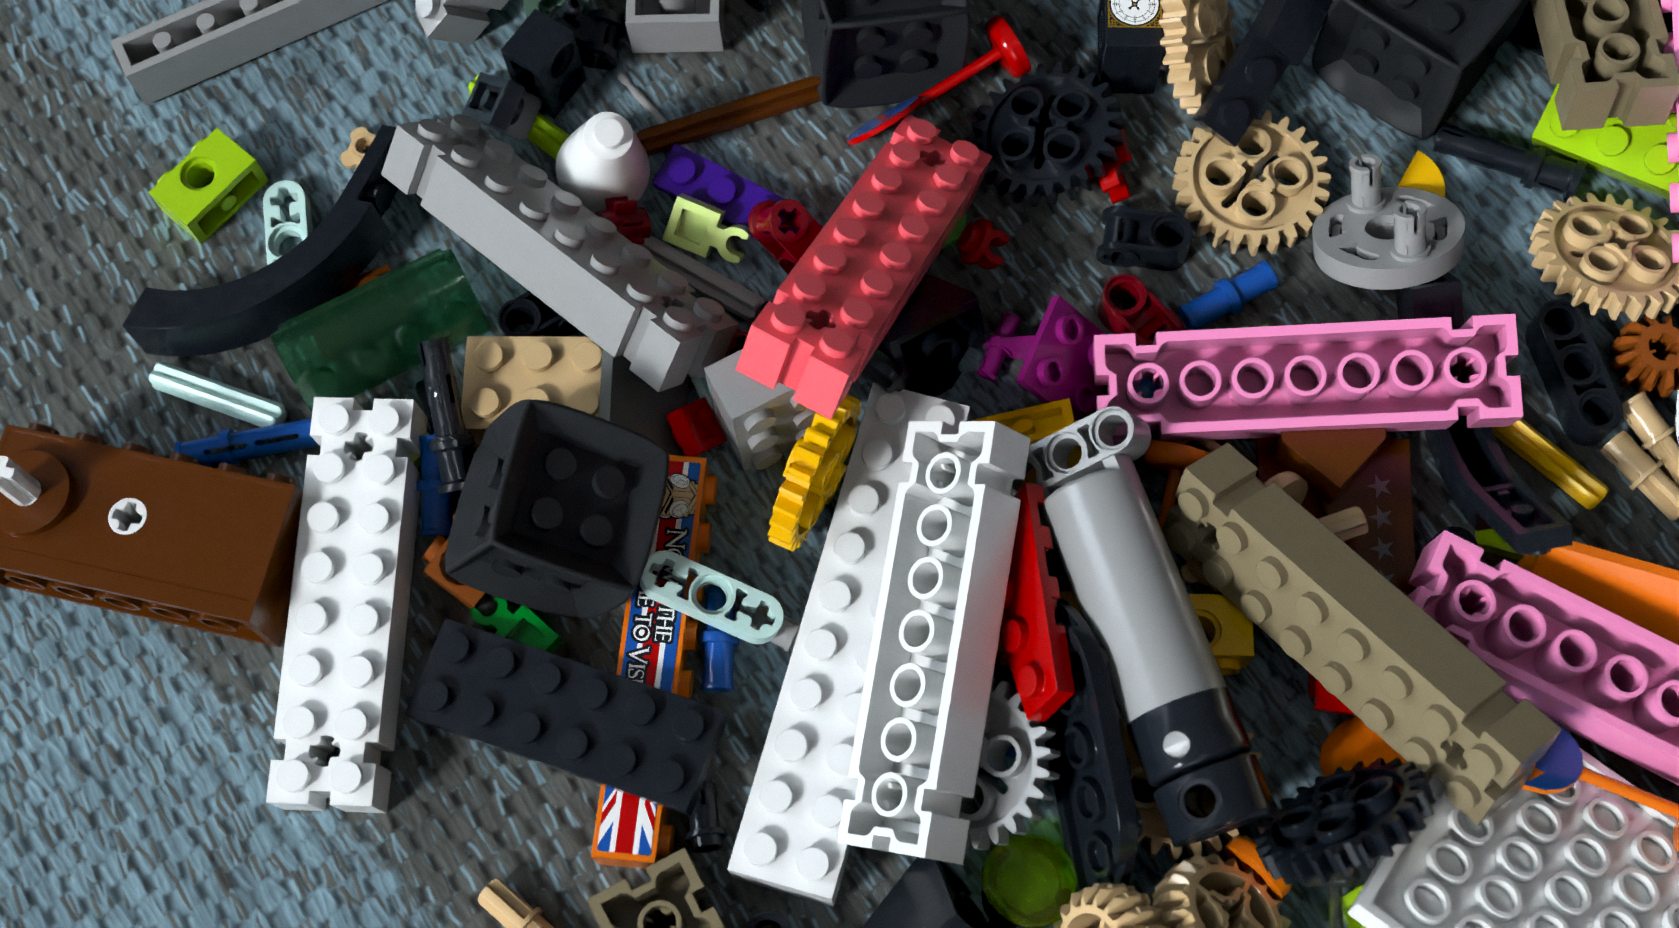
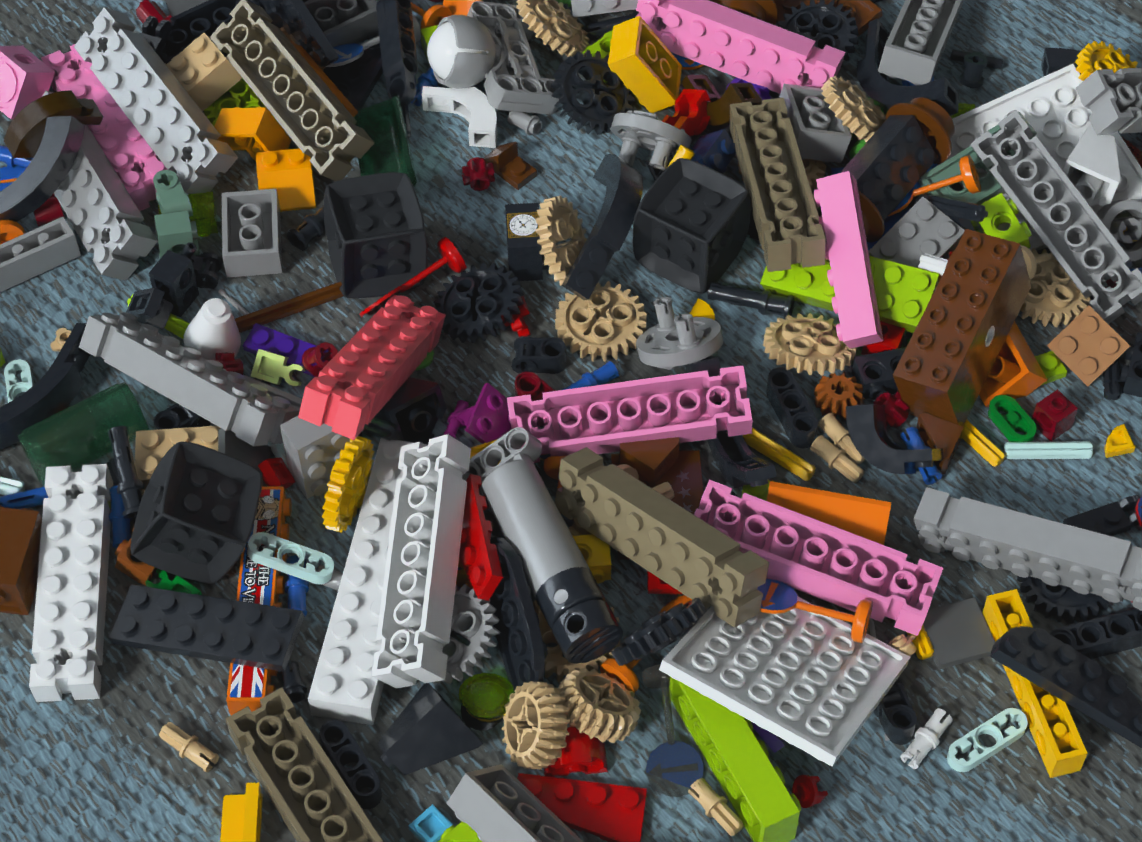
camera: 10 degrees left, 15 degrees down
red plate [957,218,1010,269] -> none

